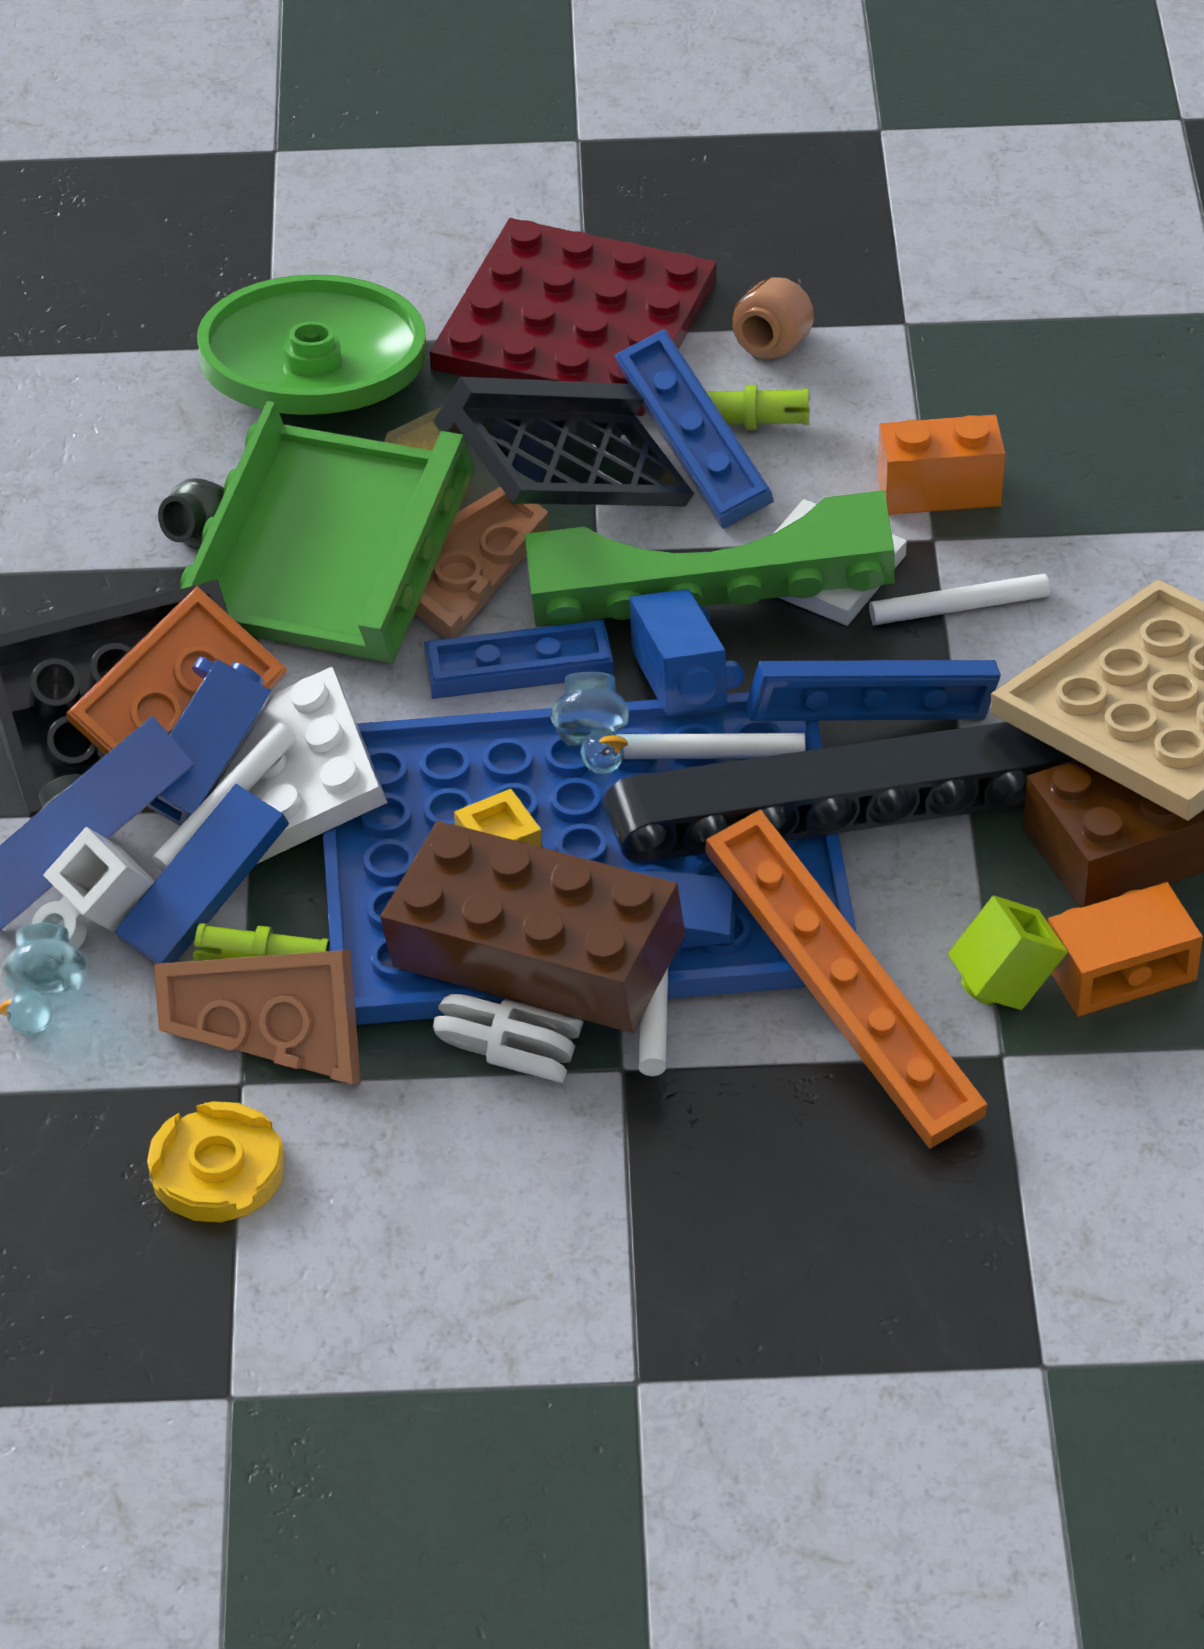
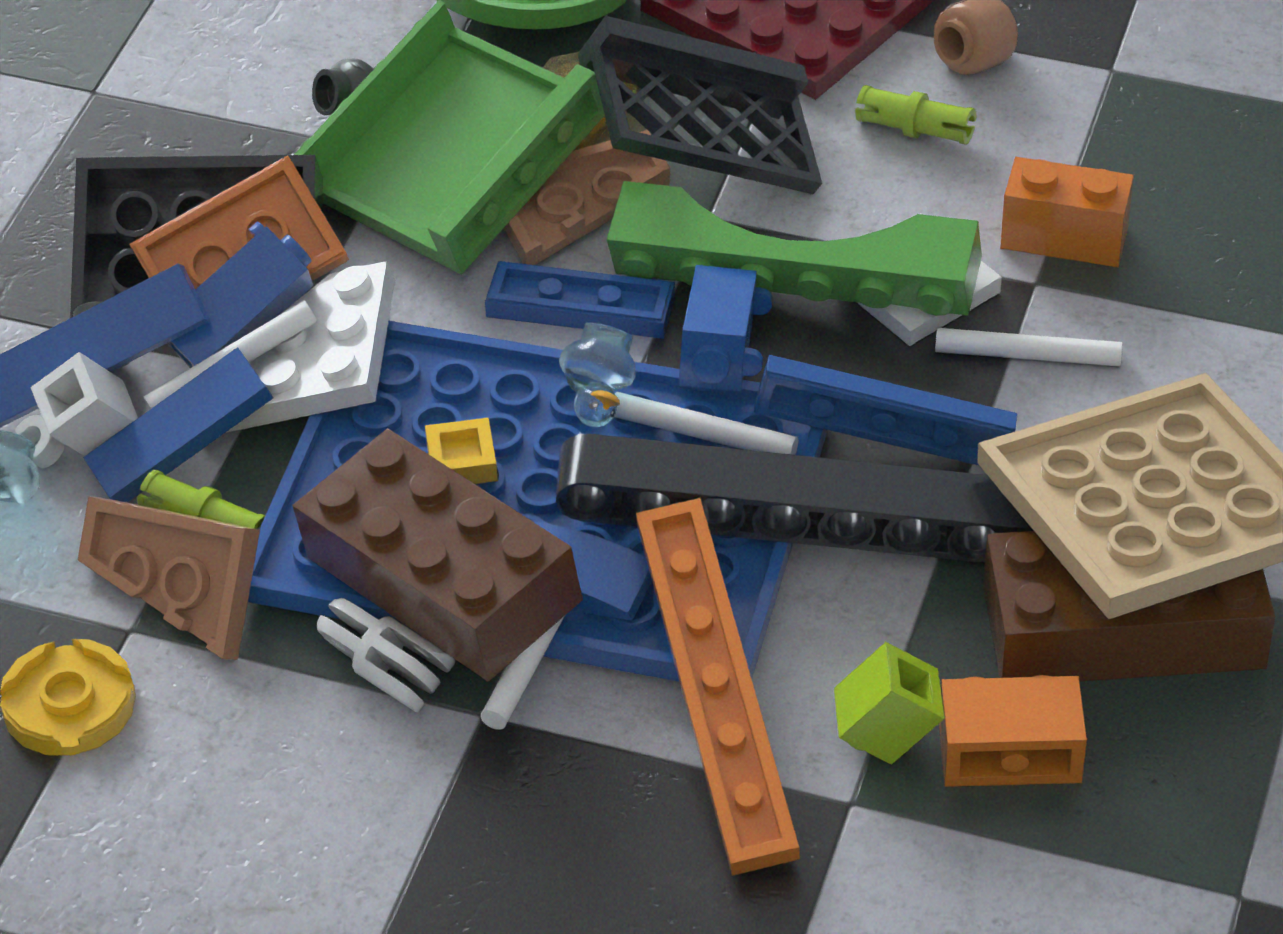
camera: 20 degrees right, 0 degrees up
blue tile [614,329,774,529] -> none

